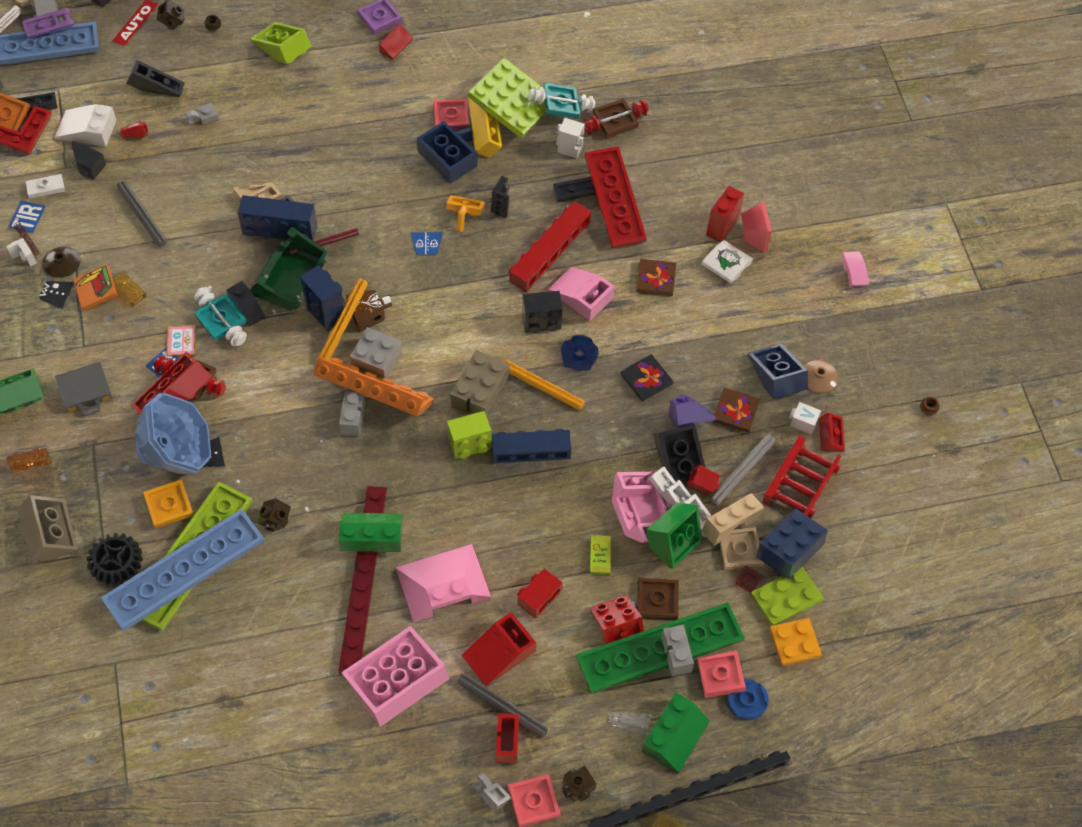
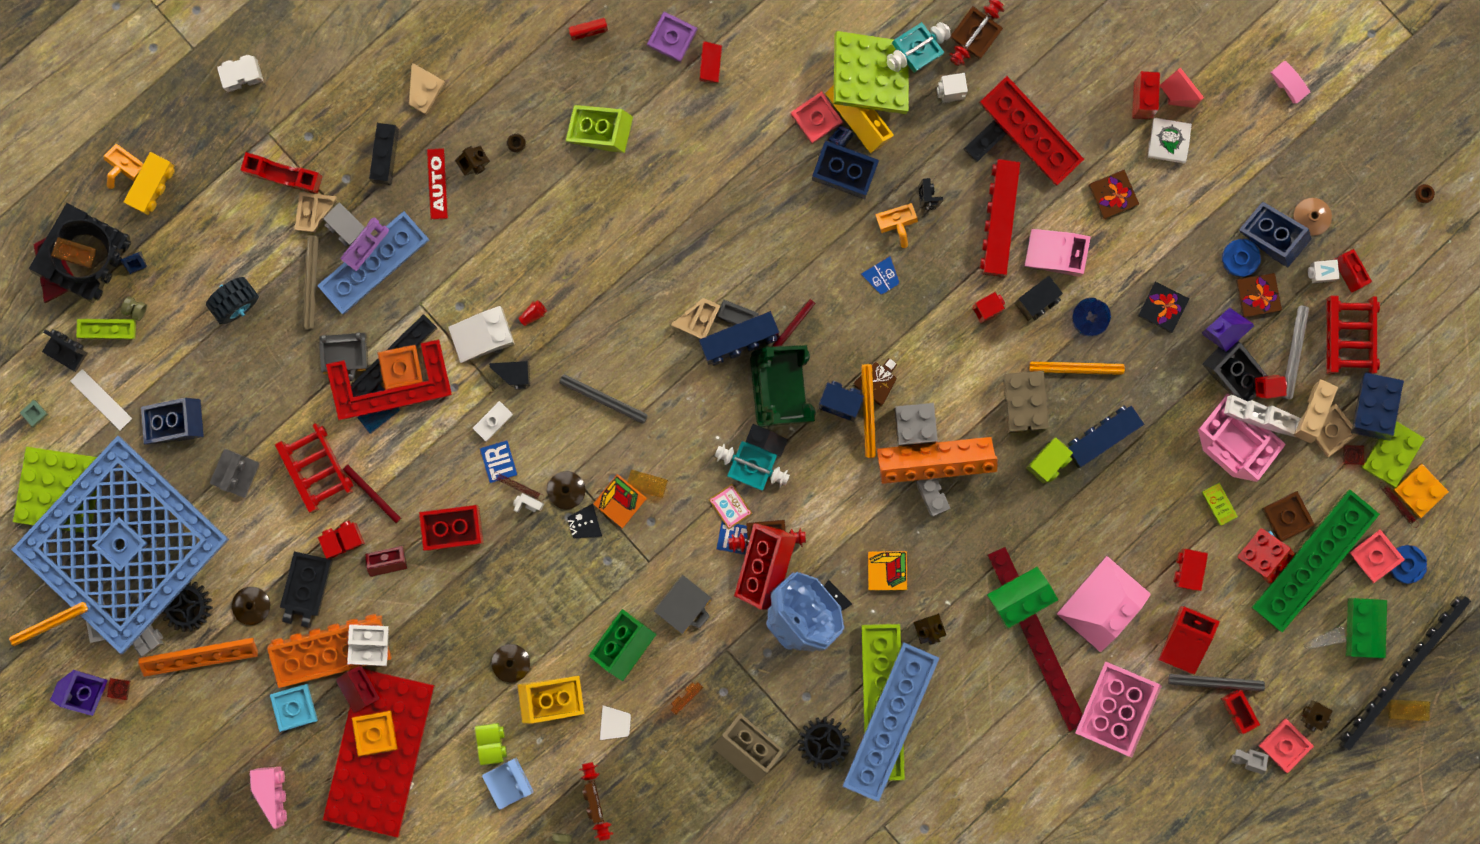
camera: 20 degrees left, 25 degrees up
black slope [126,60,185,97] -> none
light orange plate [143,479,194,529] -> none
light grey plate [185,102,219,125] -> none
green slope [647,502,703,569] -> none
light grey piece [661,625,694,676] -> none
none -> tile [868,551,907,590]
none -> red piece [972,292,1005,324]
none -> blue tile [1222,239,1261,277]
none -> dark red piece [1379,482,1419,528]

